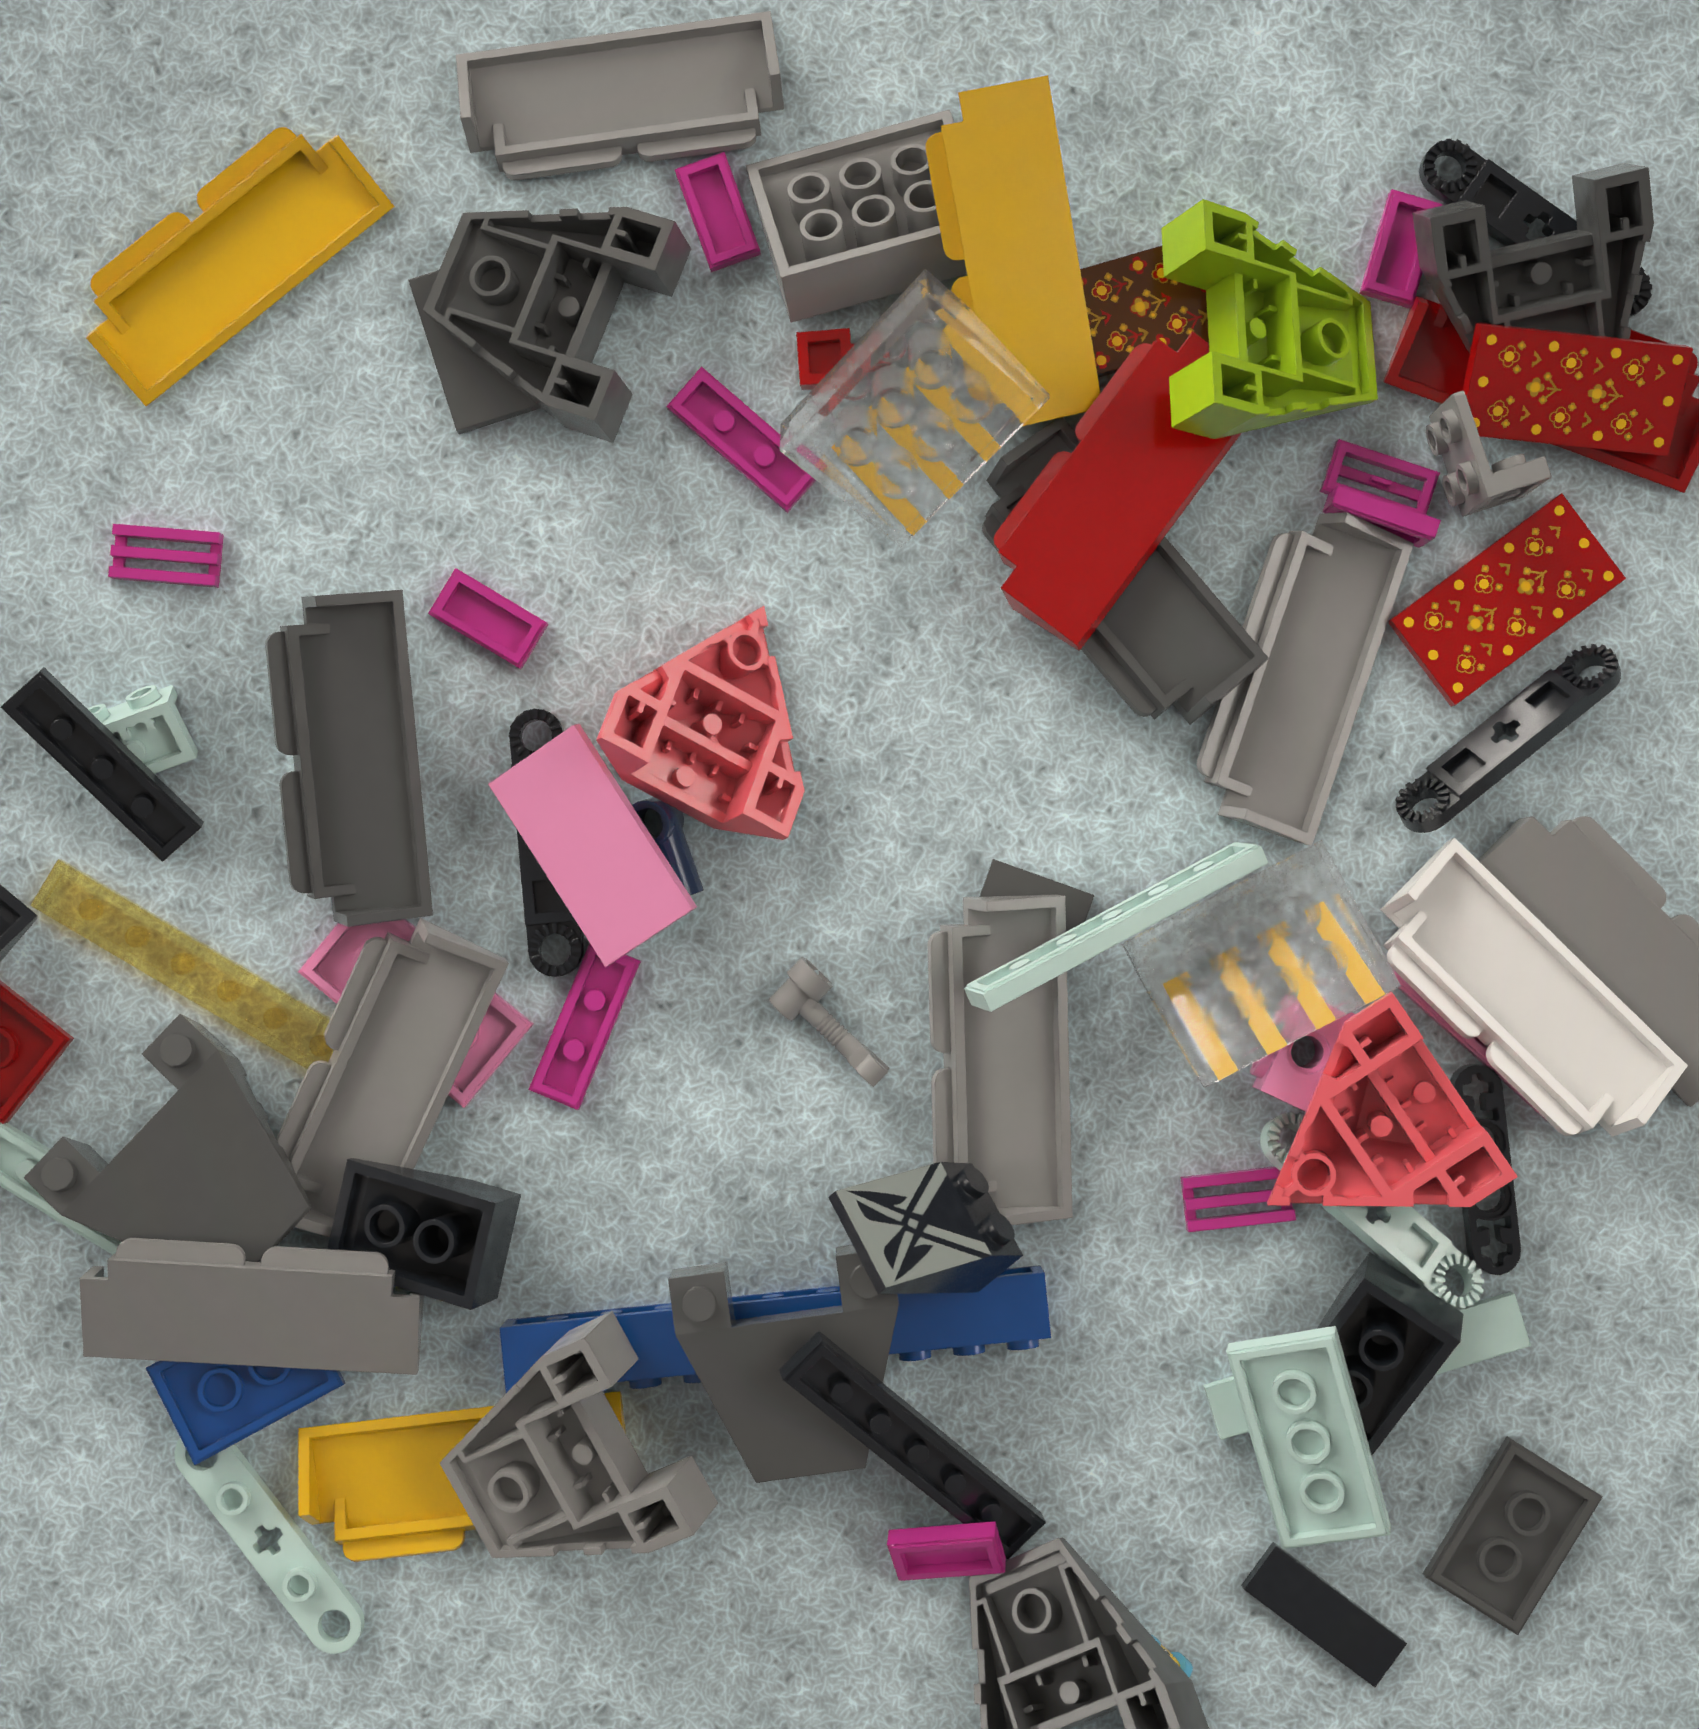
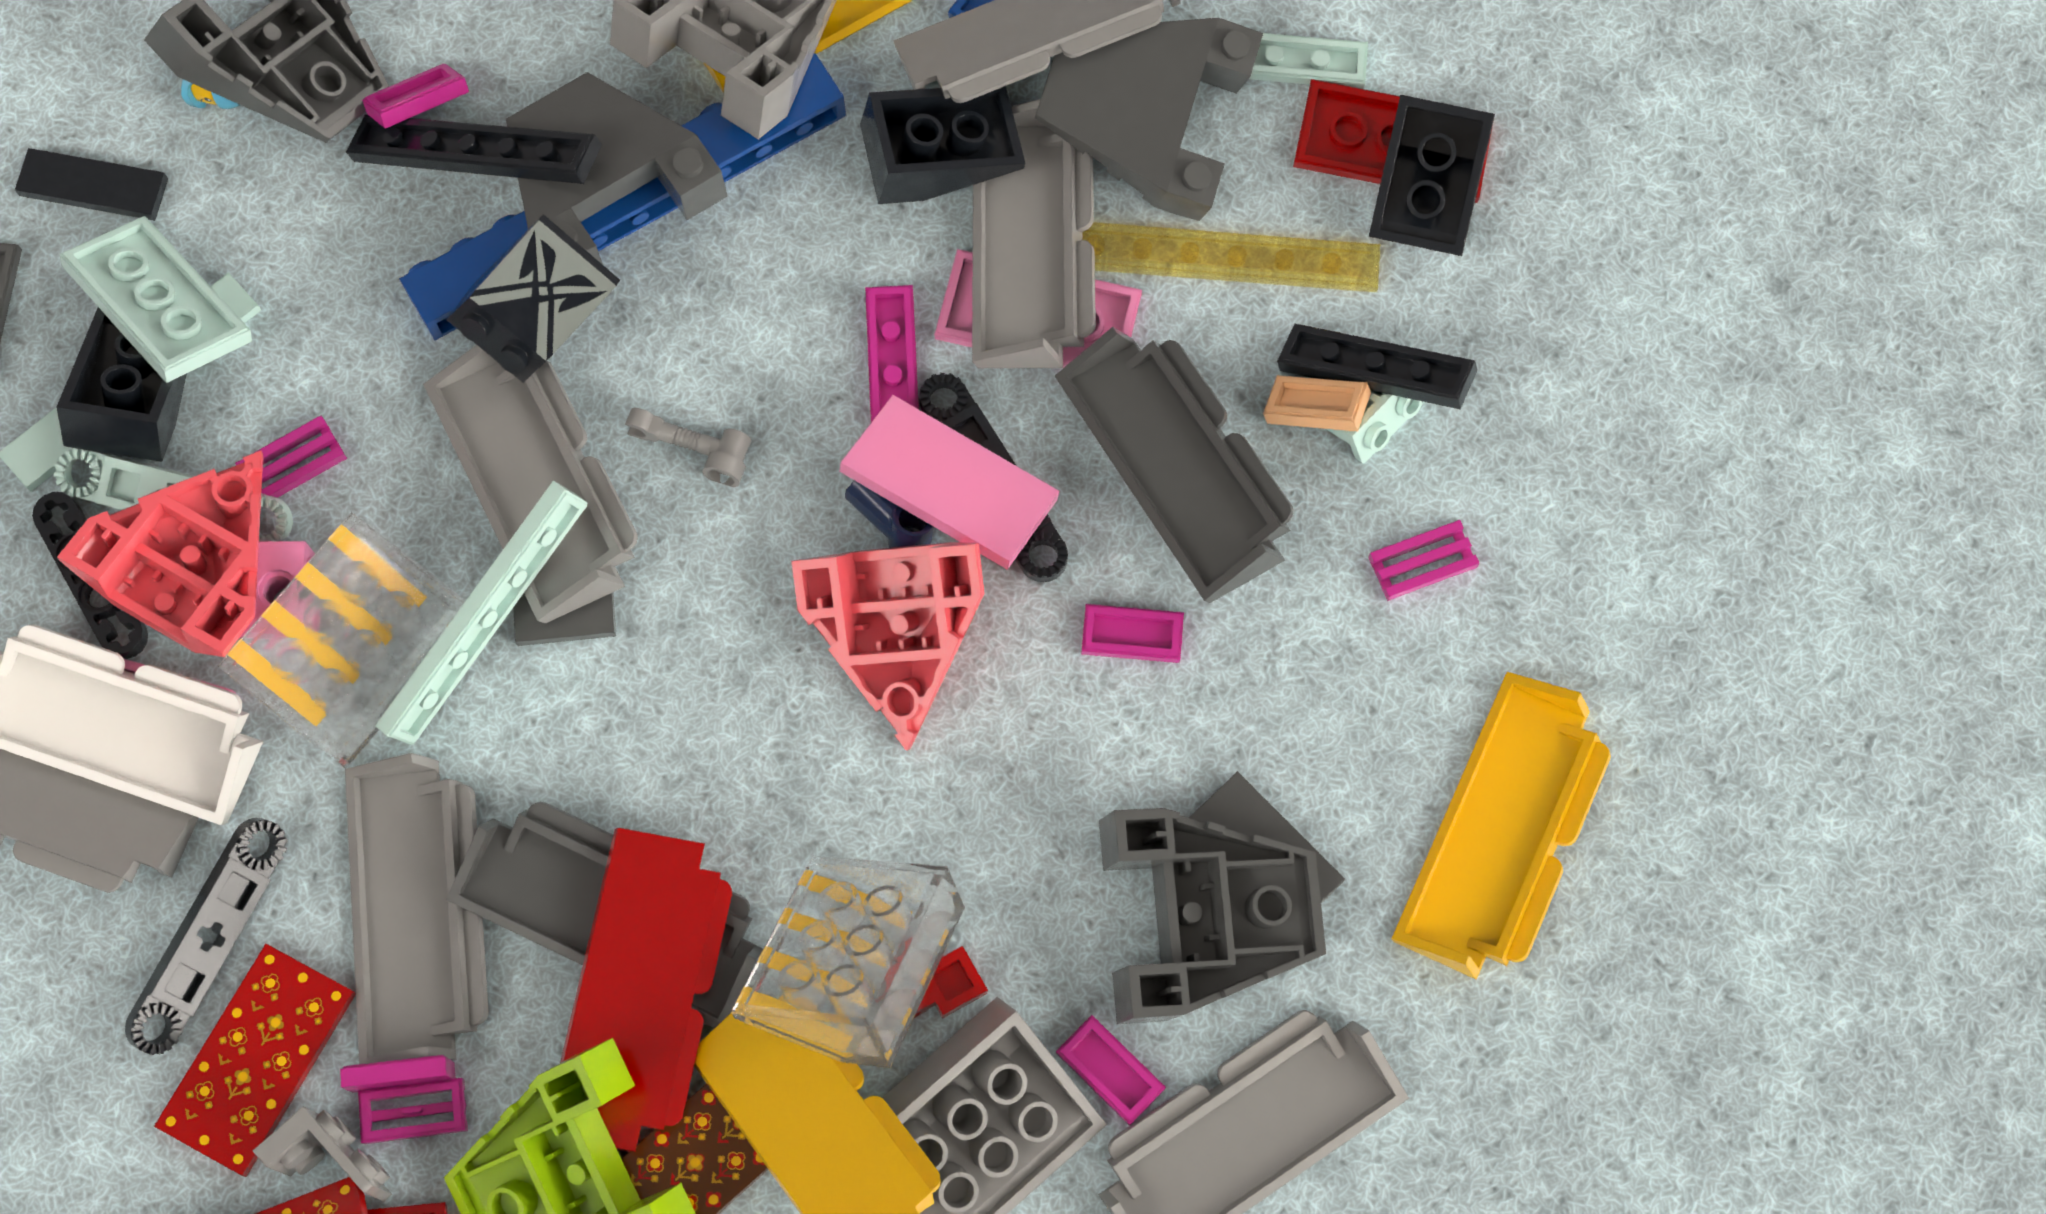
camera: 155 degrees right, 15 degrees down
dark pink tile [666,366,822,513] -> none
none -> light nougat tile [1263,375,1371,432]

